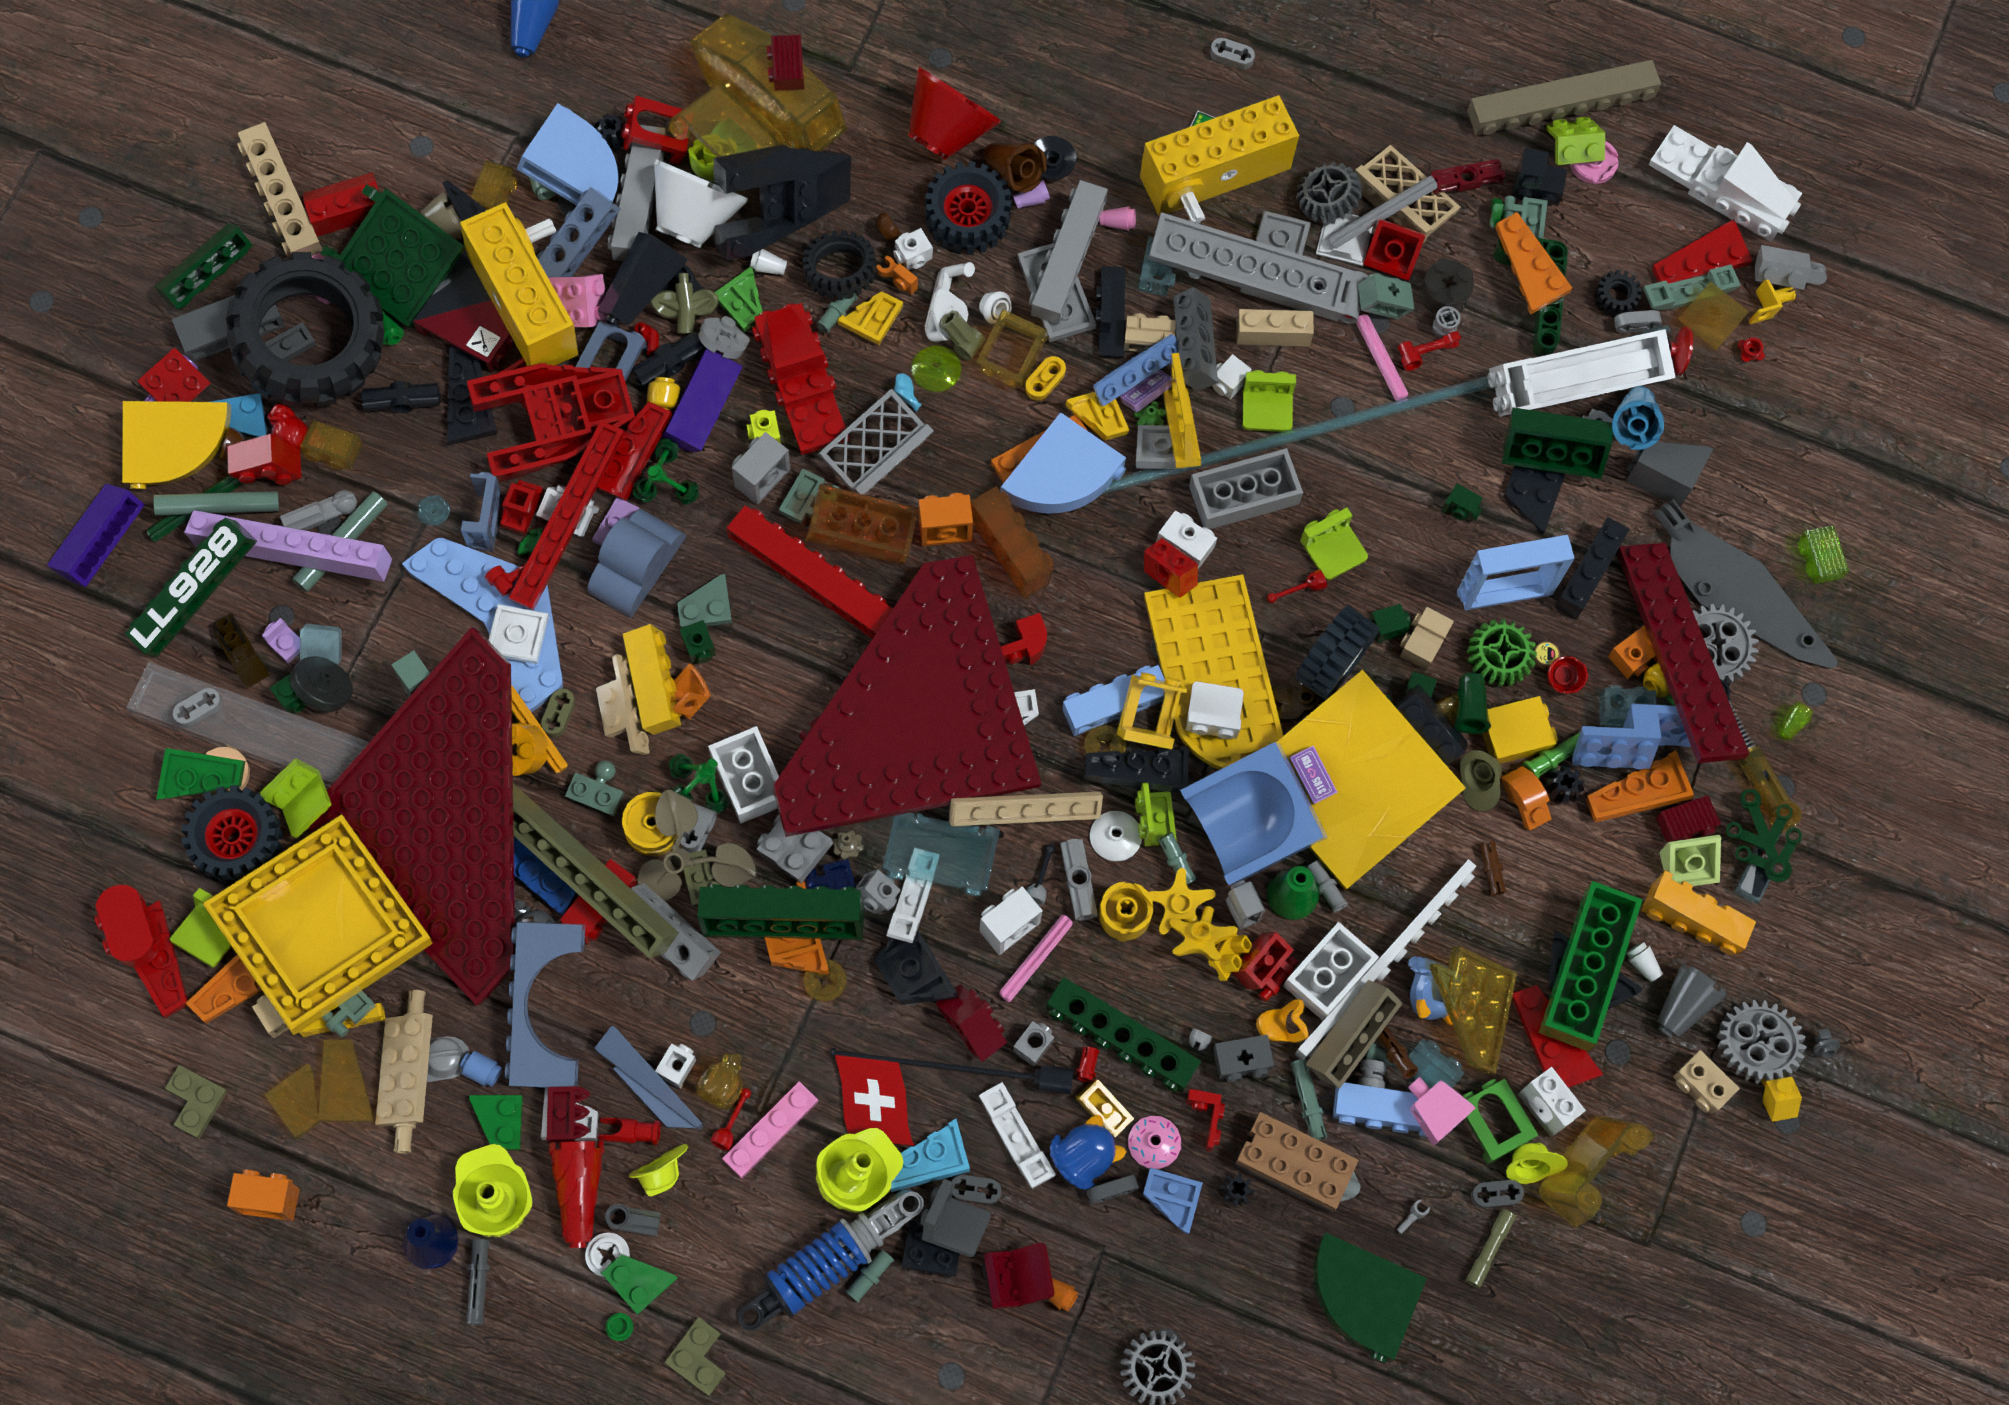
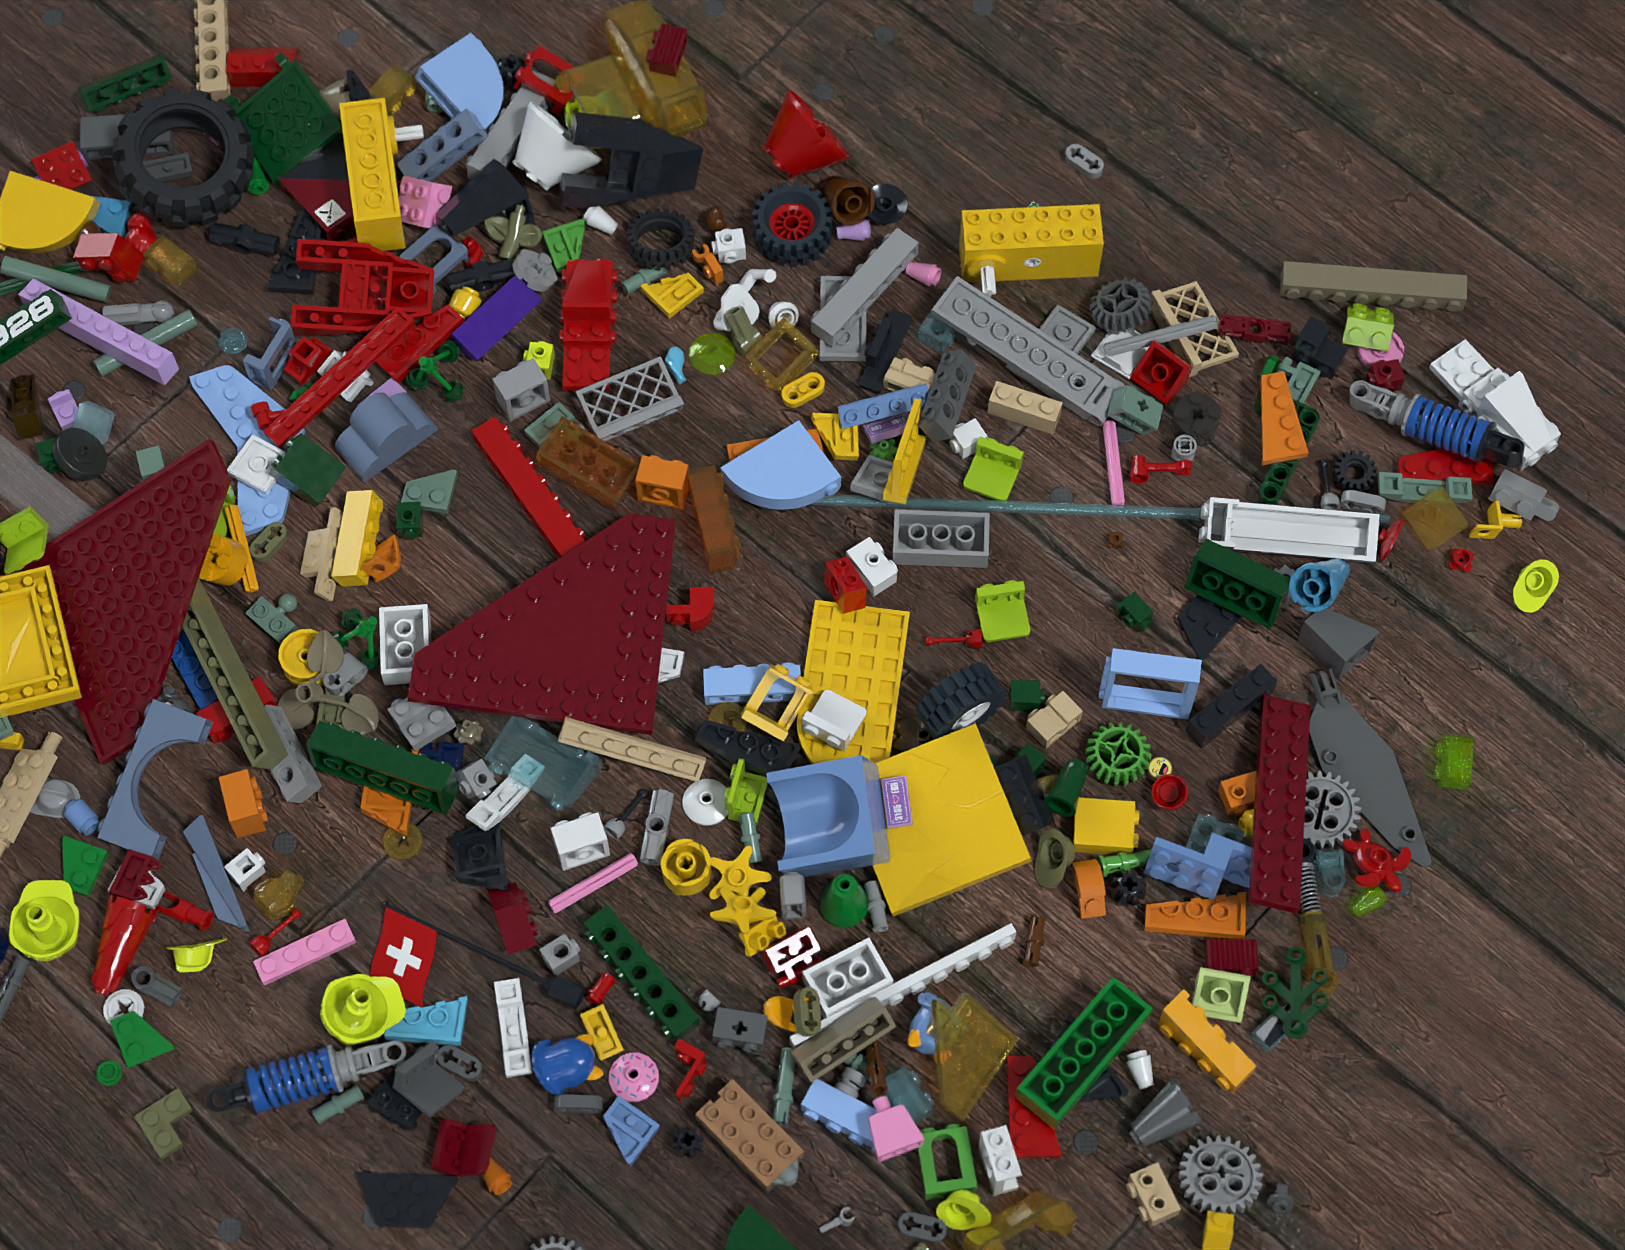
camera: 25 degrees right, 5 degrees down
none -> orange brick [219,769,269,838]
none -> dark green brick [269,433,346,508]
none -> black wing [358,1172,458,1229]
none -> olive beam [793,987,821,1037]
none -> reddish brown piece [1106,532,1124,549]
none -> clear light blue piece [1315,849,1346,898]
none -> light grey hinge [1319,459,1340,511]
none -> red animal [1342,828,1411,893]
none -> piece [1349,381,1525,468]
none -> dark red brick [1366,359,1405,392]
none -> neon yellow piece [1513,559,1559,613]

